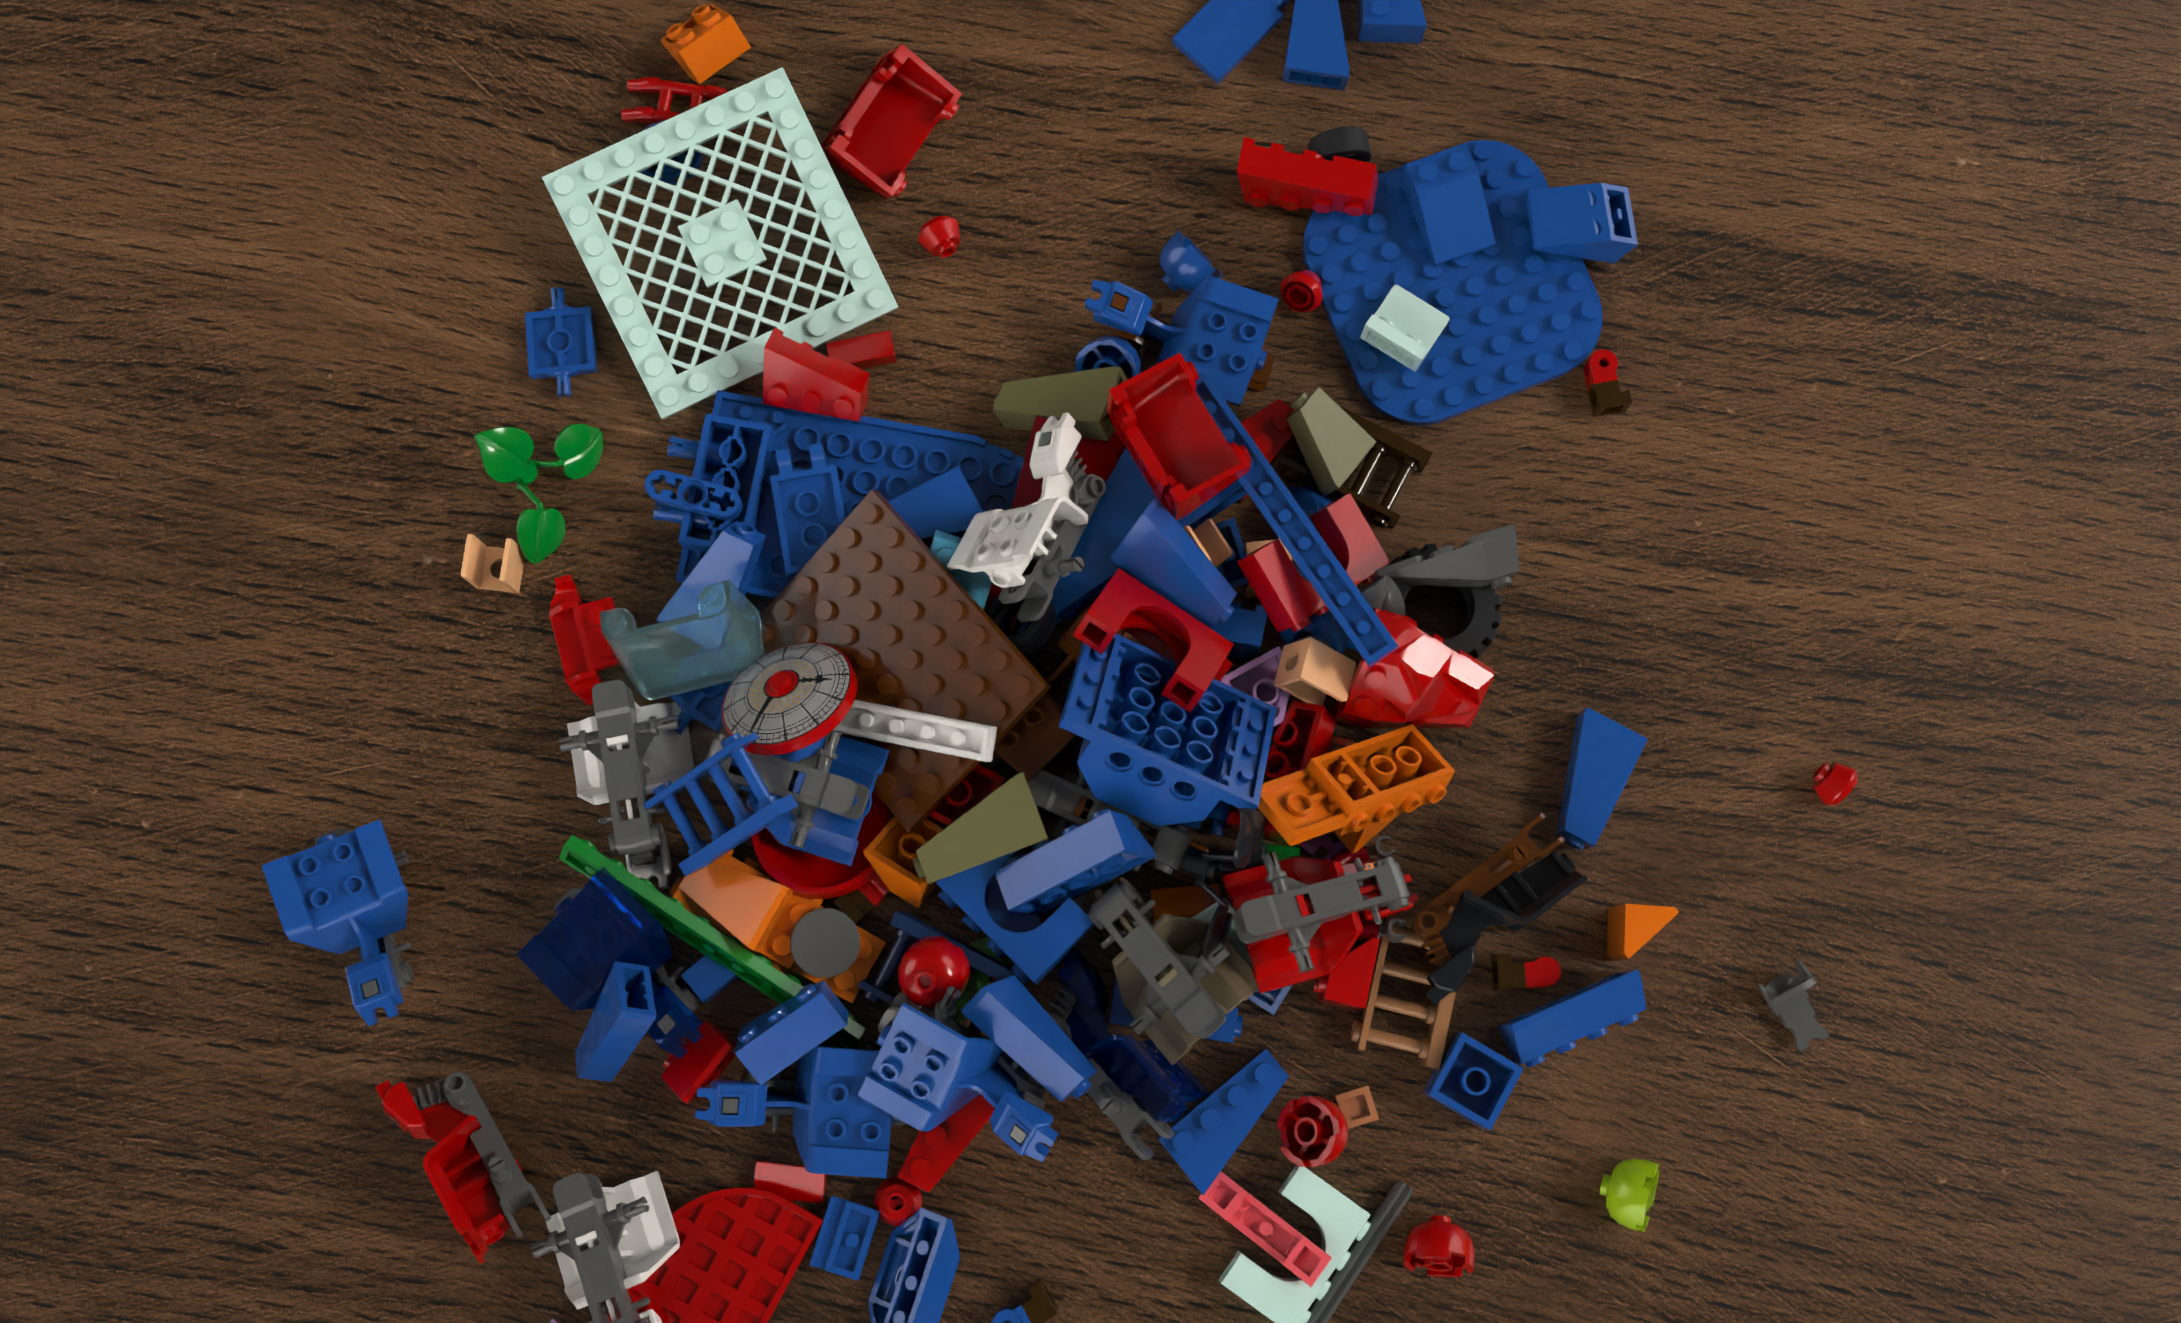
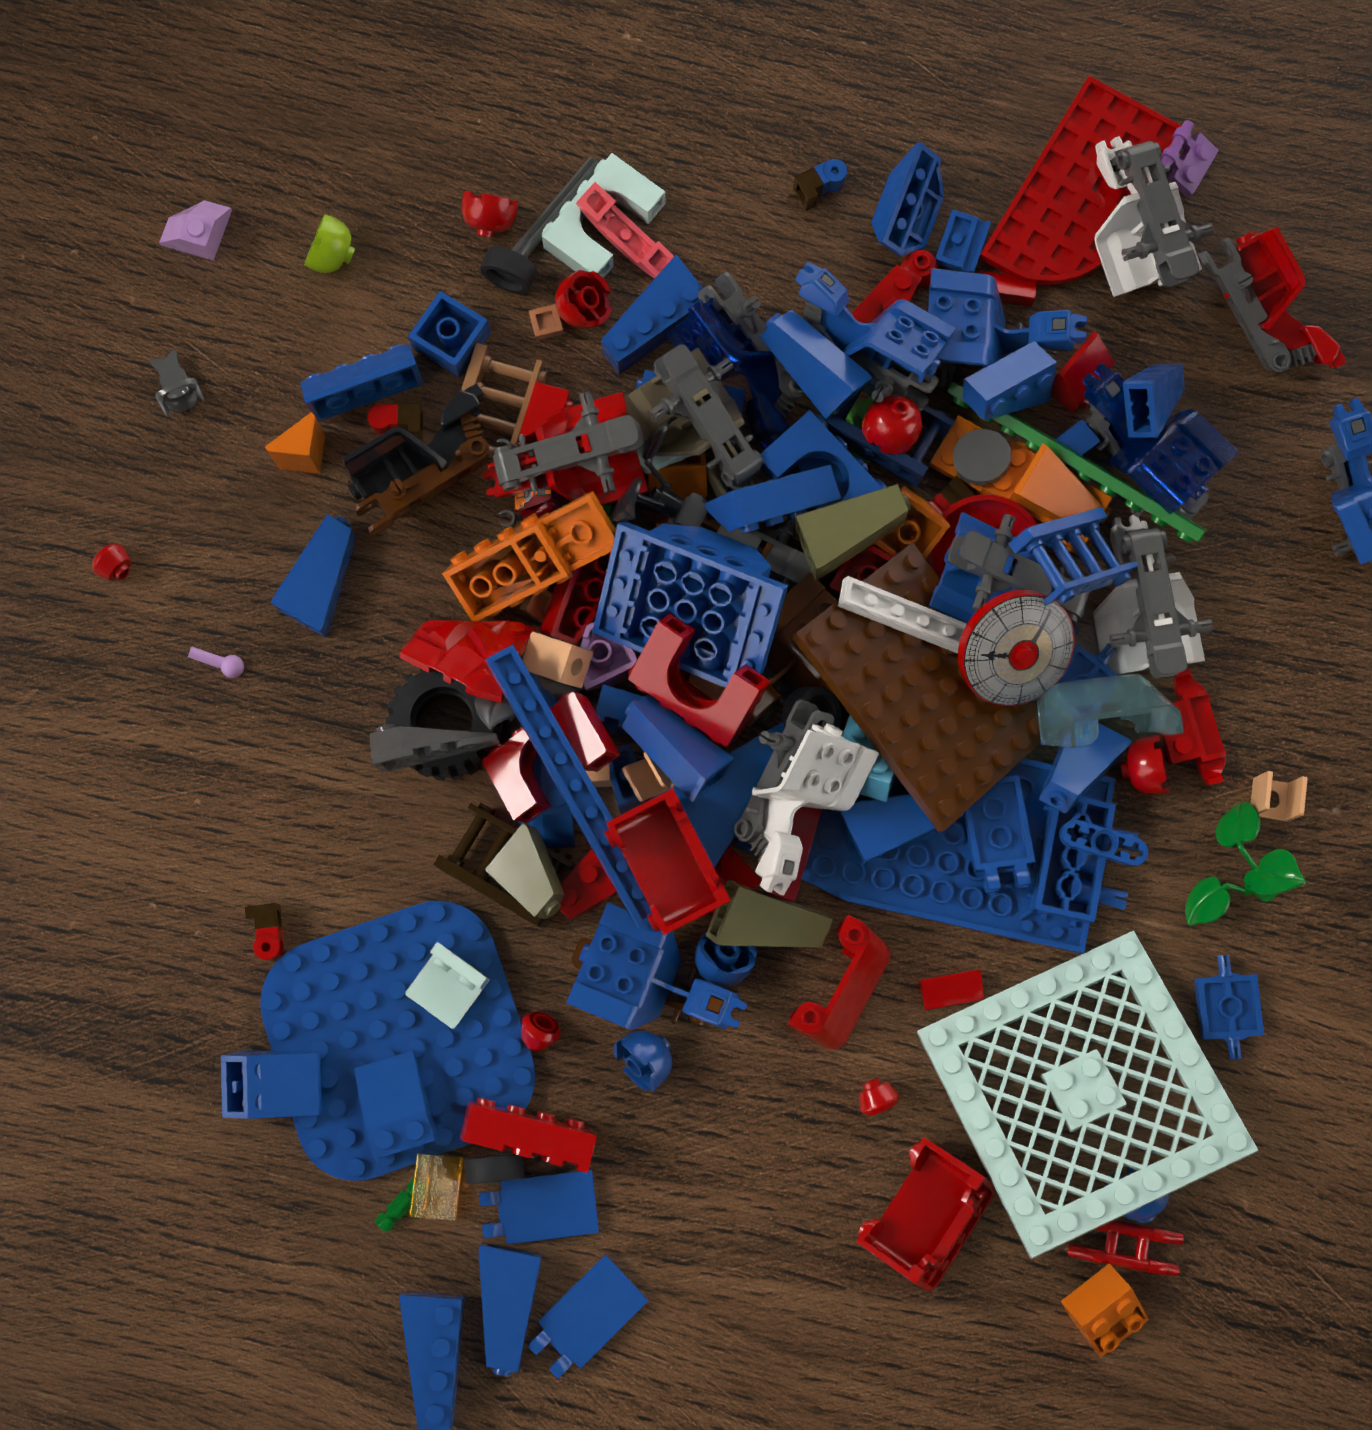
camera: 175 degrees left, 0 degrees up
red wedge [762,327,870,422] -> none
none -> lavender slope [159,200,232,261]
none -> lavender bar [188,647,244,678]
none -> green axle [375,1177,427,1232]
none -> clear yellow plate [409,1153,463,1220]
none -> blue tile [479,1169,599,1244]
none -> black tyre [480,246,537,294]
none -> red windscreen [785,914,891,1050]
none -> red cylinder [1121,734,1169,795]

